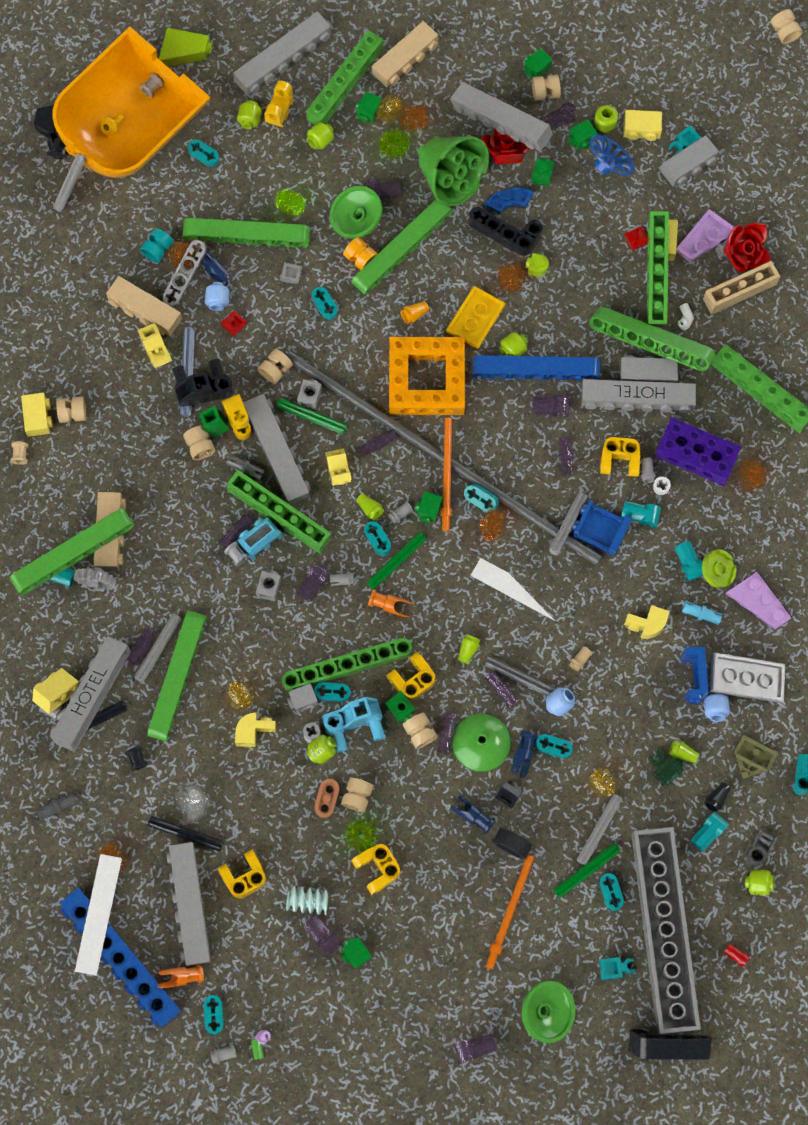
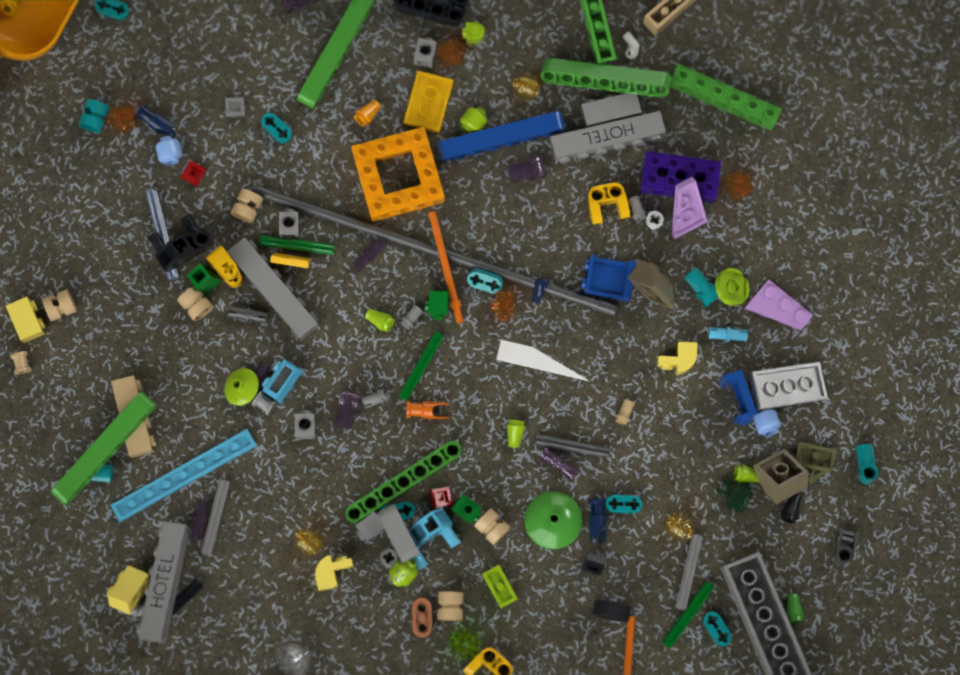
camera: 20 degrees left, 5 degrees up
light grey gear [74,567,117,592] -> none
tan brick [106,276,182,336] -> none
black bush [125,746,148,771] -> none
light yellow brick [137,323,172,368] -> none
bright green beam [148,610,207,742] -> none
light grey beam [163,240,207,306] -> none
bright green beam [182,218,310,248] -> none
bright green brick [226,470,332,555] -> none
clear neon green gear [275,189,306,217] -> none
light yellow brick [325,448,352,486] -> none
bright green dish [330,186,382,239] -> none
light orange wheel [343,237,378,270] -> none
teal beam [364,521,391,556] -> none
yellow piece [386,652,435,701] -> none
clear purple pin [437,713,457,754] -> none
dark blue piece [450,796,496,834] -> none
light blue head [546,687,575,716] -> none
light grey axle [549,492,587,555] -> none
clear purple pin [559,437,574,476] -> none
teal piece [621,501,661,528] -> none
teal piece [690,811,729,852] -> none
red pin [723,943,750,967] -> none
lime head [745,869,775,896] -> none
none -> medium azure tile [111,429,257,522]
none -> lime dish [224,368,259,406]
none -> yellow tile [270,253,311,268]
none -> light grey beam [377,504,420,563]
none -> light grey brick [414,37,437,68]
none -> tile [429,487,453,509]
none -> lime plate [482,565,518,609]
none -> clear yellow head [512,73,541,100]
none -> dark blue arm [532,277,549,303]
none -> dark tan slope [628,260,674,309]
none -> lavender wing [672,177,708,239]
none -> dark tan slope [753,449,809,504]
none -> bright green cone [786,594,805,624]

